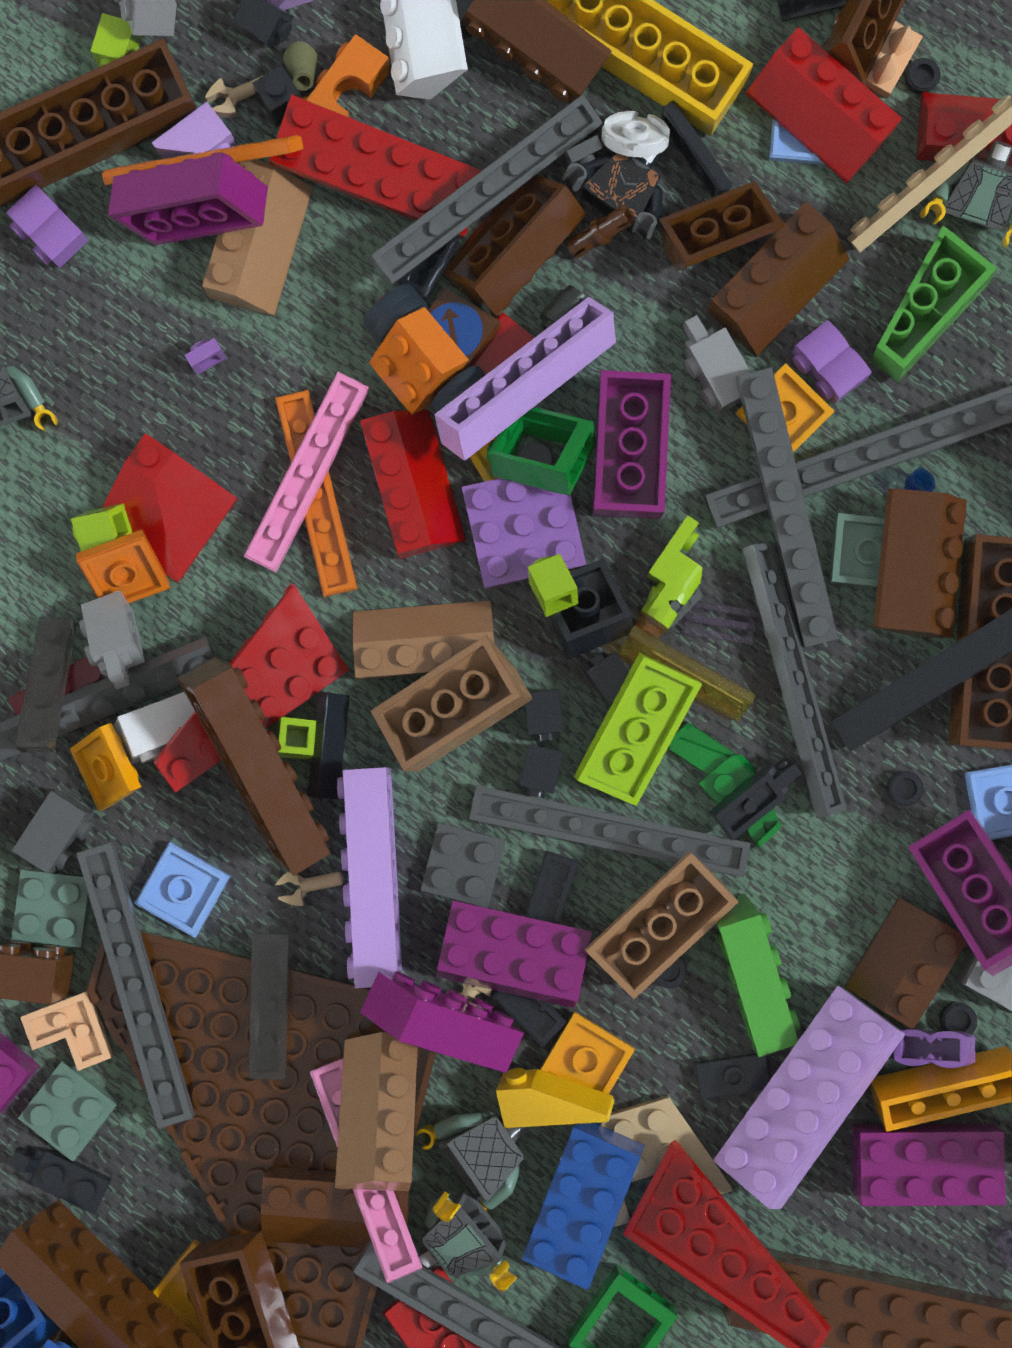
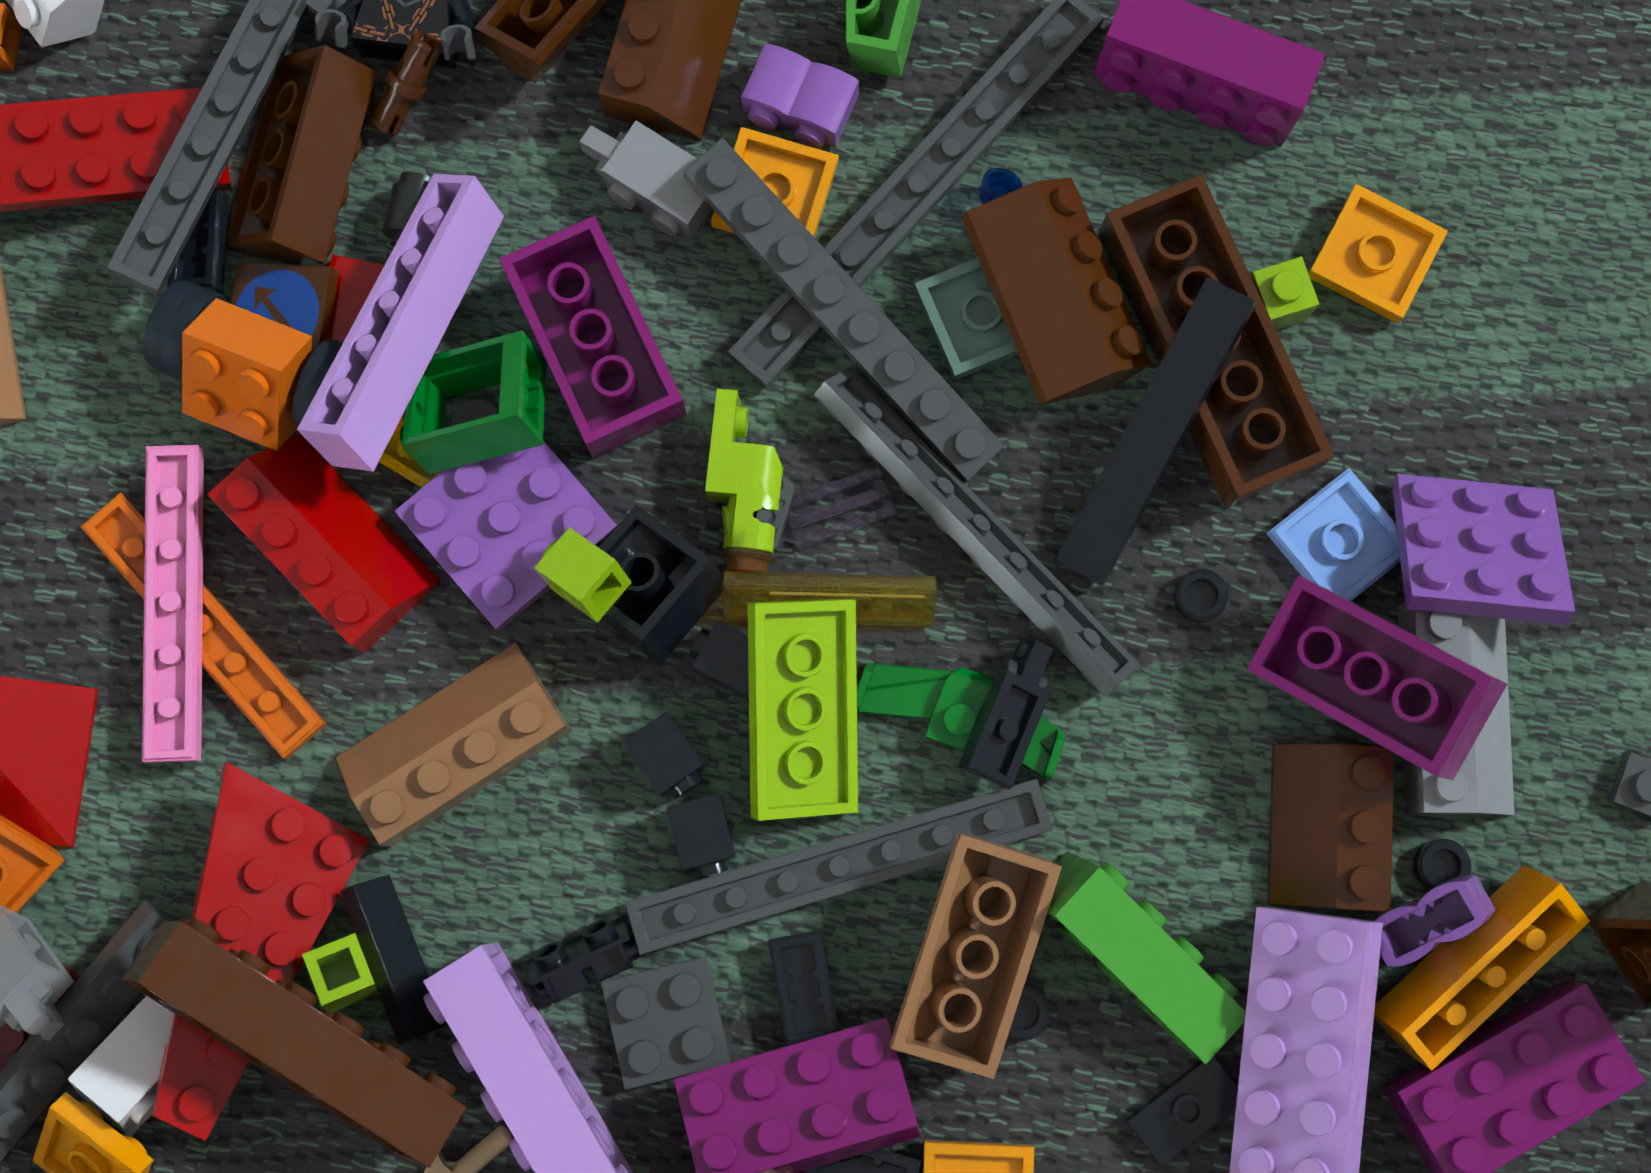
camera: 30 degrees left, 5 degrees down
medium nougat slope [371,635,533,772] -> none
none -> black hinge [526,915,642,1004]

